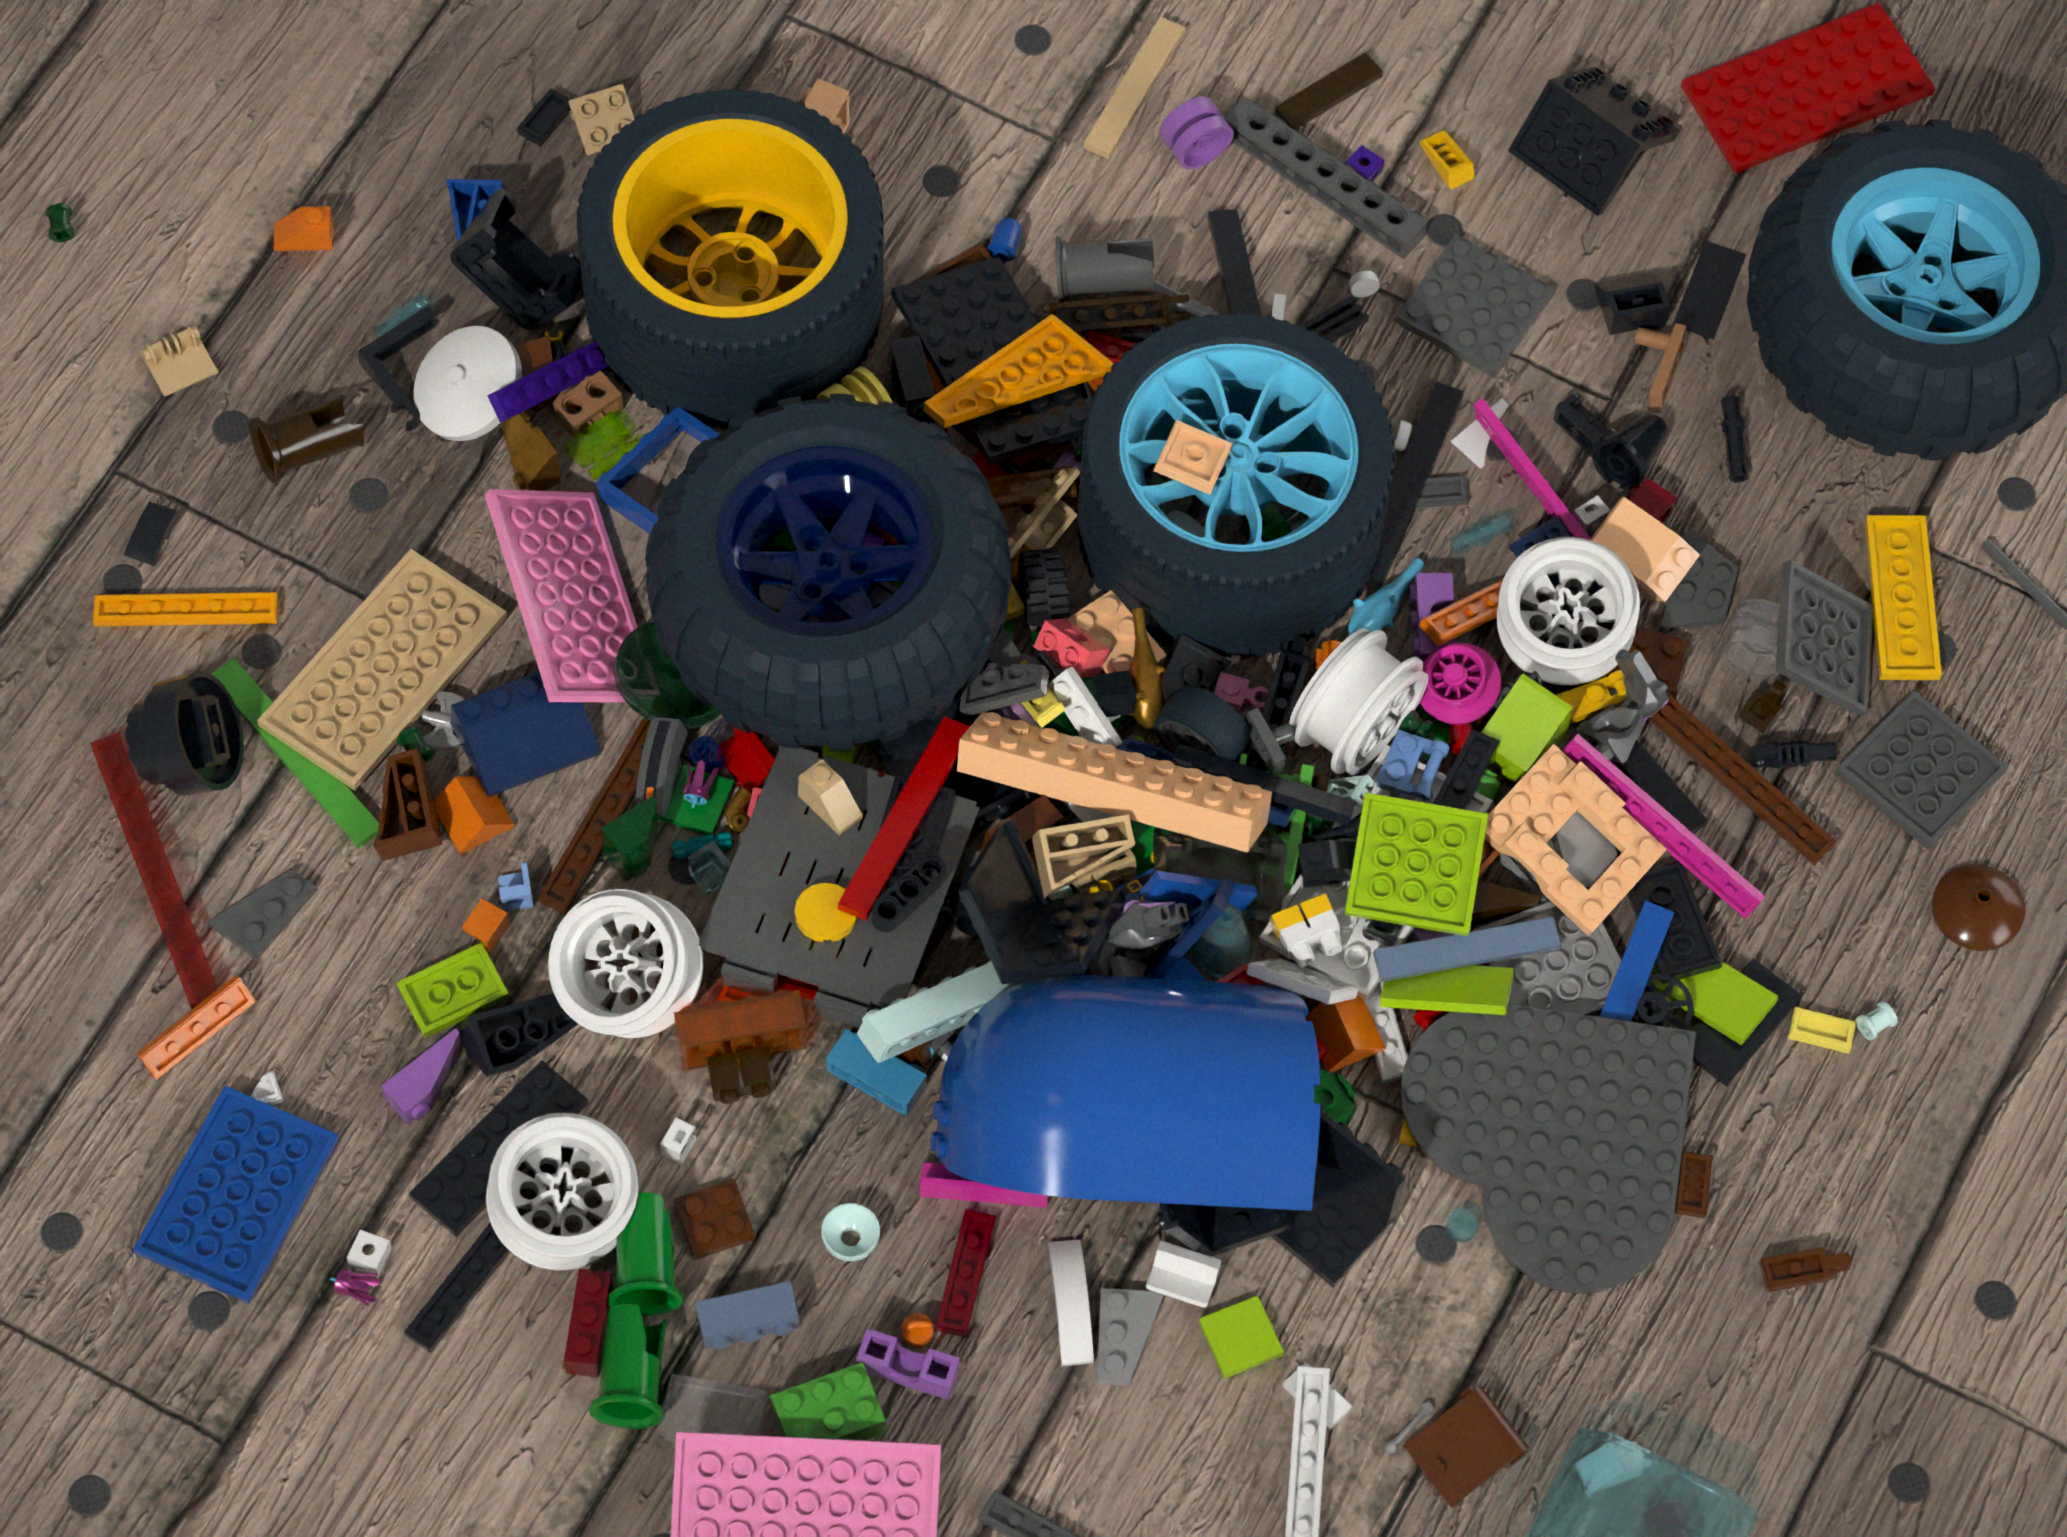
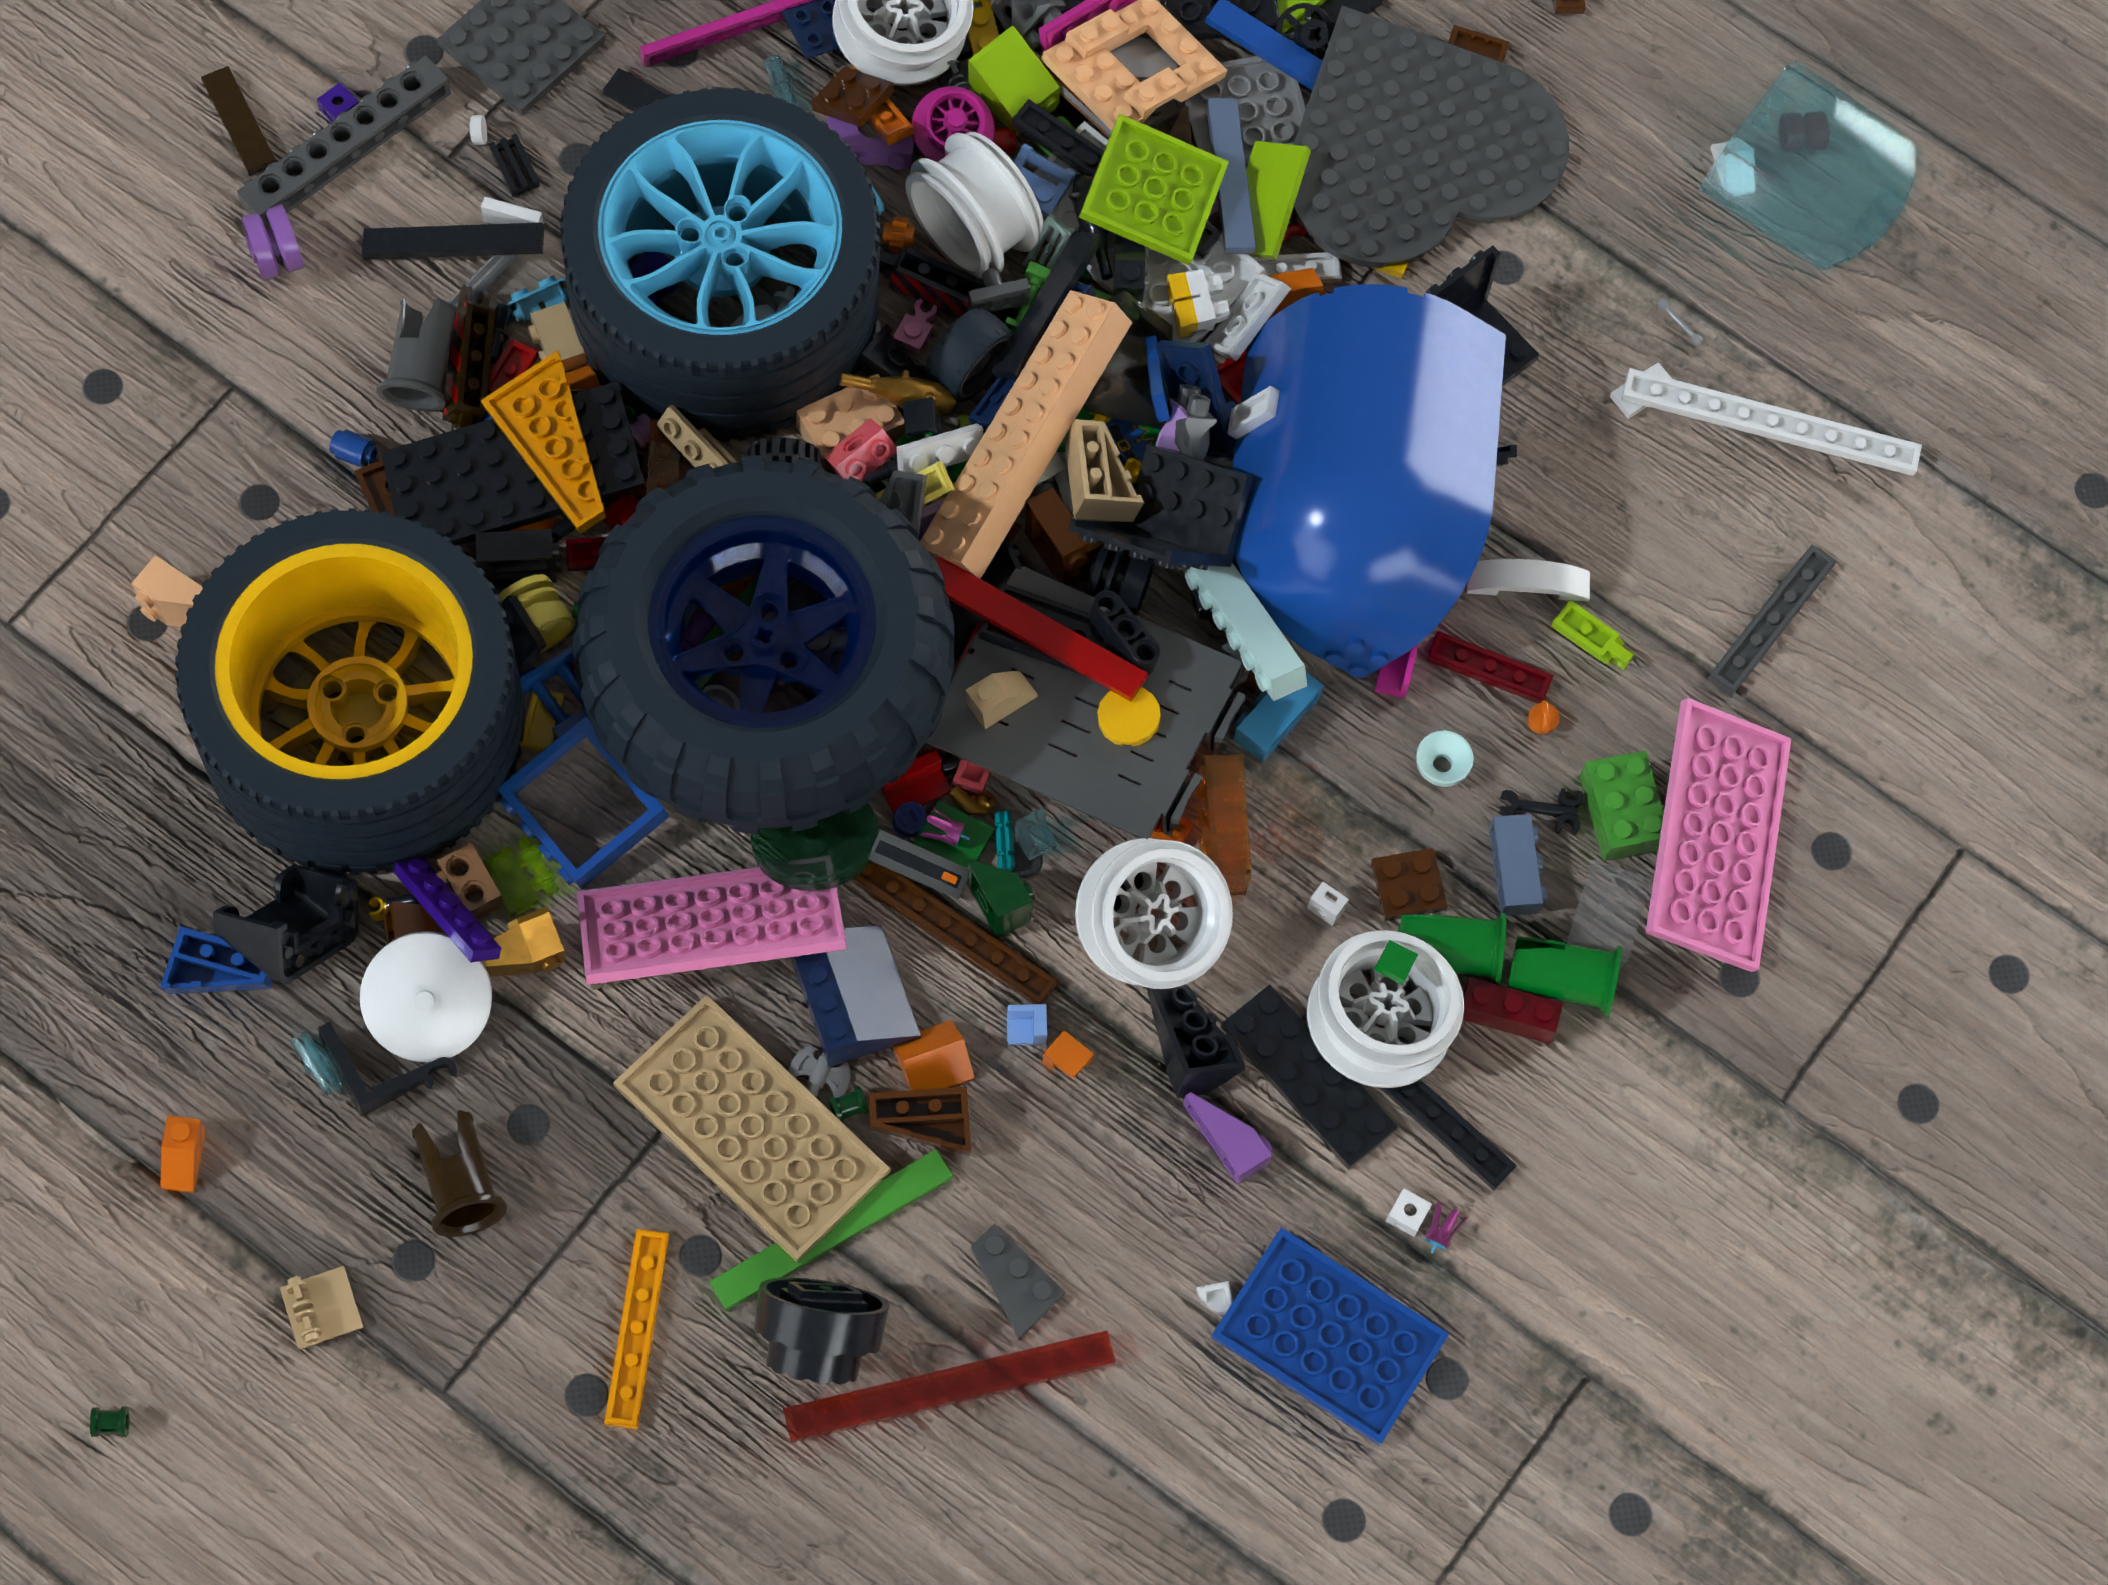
camera: 85 degrees left, 5 degrees up
black slope [124,501,178,567] -> none
orange tile [136,975,256,1080] -> none
lime plate [396,942,510,1039] -> none
black tile [517,88,571,147] -> none
tan hinge [568,84,634,156] -> none
dark brown brick [707,1047,777,1104] -> none
medium lavender arch [856,1328,960,1400] -> none
tan tile [1083,16,1186,159] -> none
light grey wing [1097,1288,1165,1386] -> none
white panel [1146,1241,1222,1308] -> none
light nougat tile [1154,420,1233,495] -> none
lime tile [1198,1296,1284,1379] -> none
reddish brown door [1403,1386,1530,1508] -> none
yellow slope [1420,130,1474,189] -> none
clear light blue tile [1445,1209,1478,1243] -> none
white sticker [1450,398,1509,469] -> none
none -> black plate [501,596,547,665]
none -> reddish brown plate [811,66,894,127]
none -> white tile [1227,386,1280,439]
none -> green tile [1374,940,1418,985]
none -> black bar [1499,788,1583,836]
none -> lime hinge [1551,600,1634,671]

